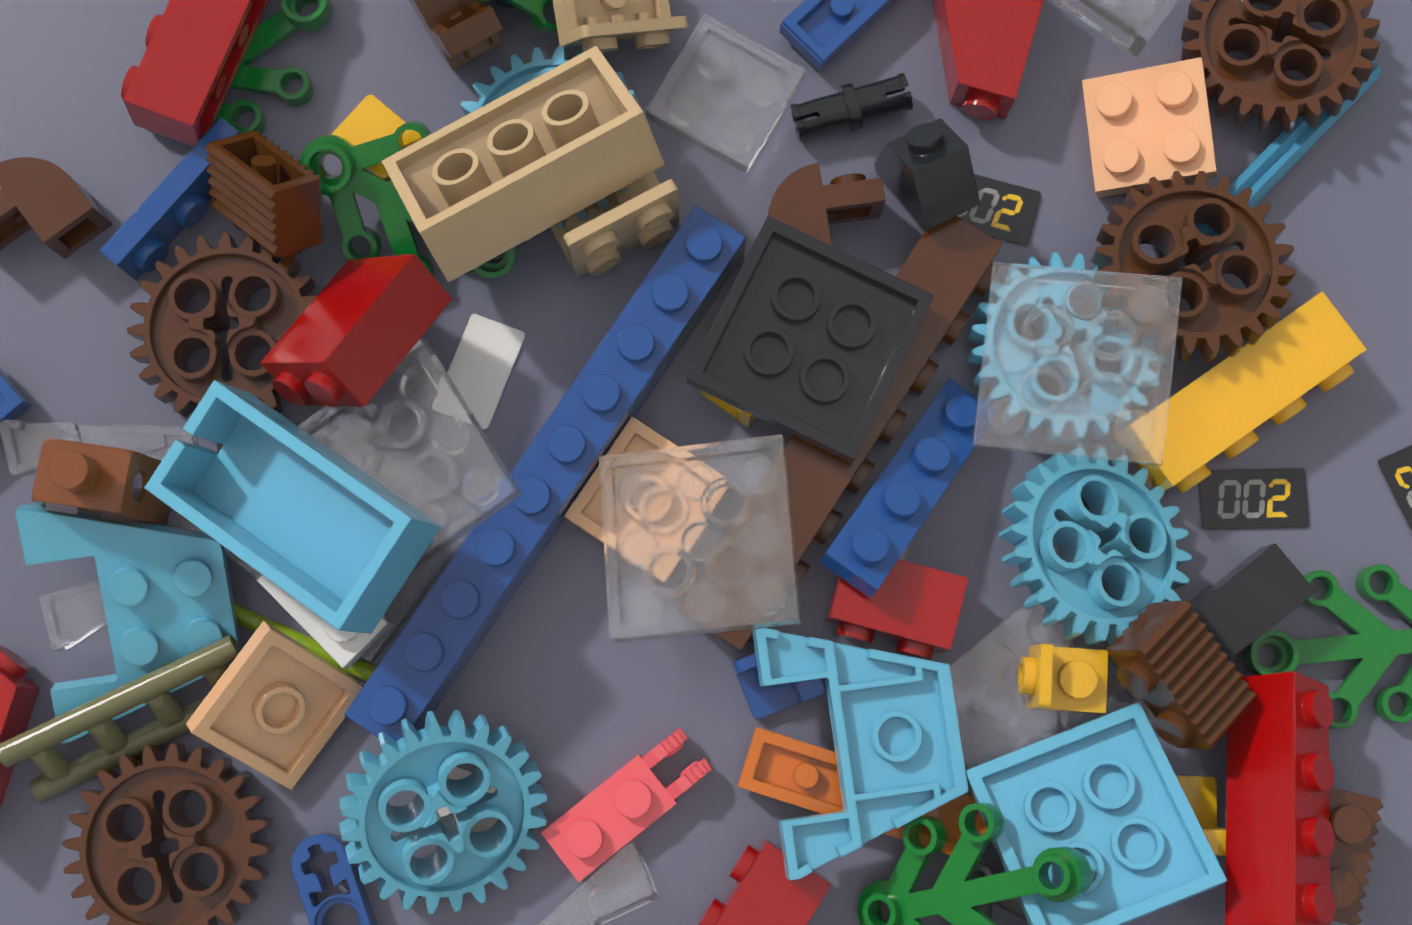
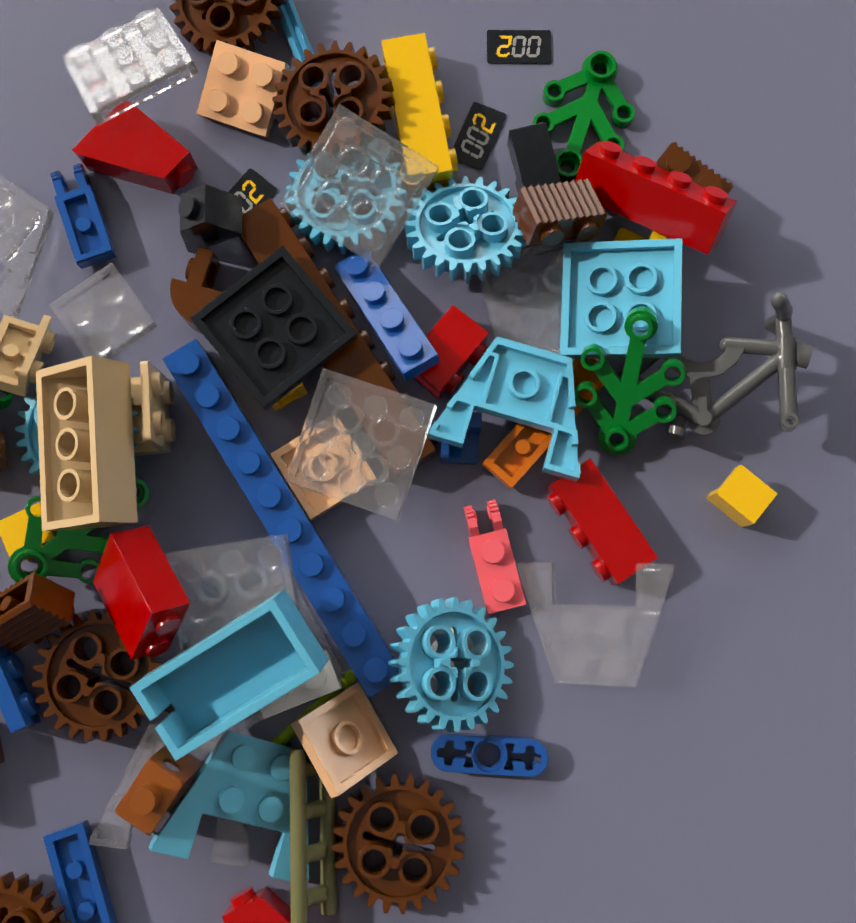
camera: 65 degrees left, 0 degrees up
white sticker [433,314,525,429] -> none
black pin [790,73,913,141] -> none
yellow bracket [1017,644,1108,714] -> none

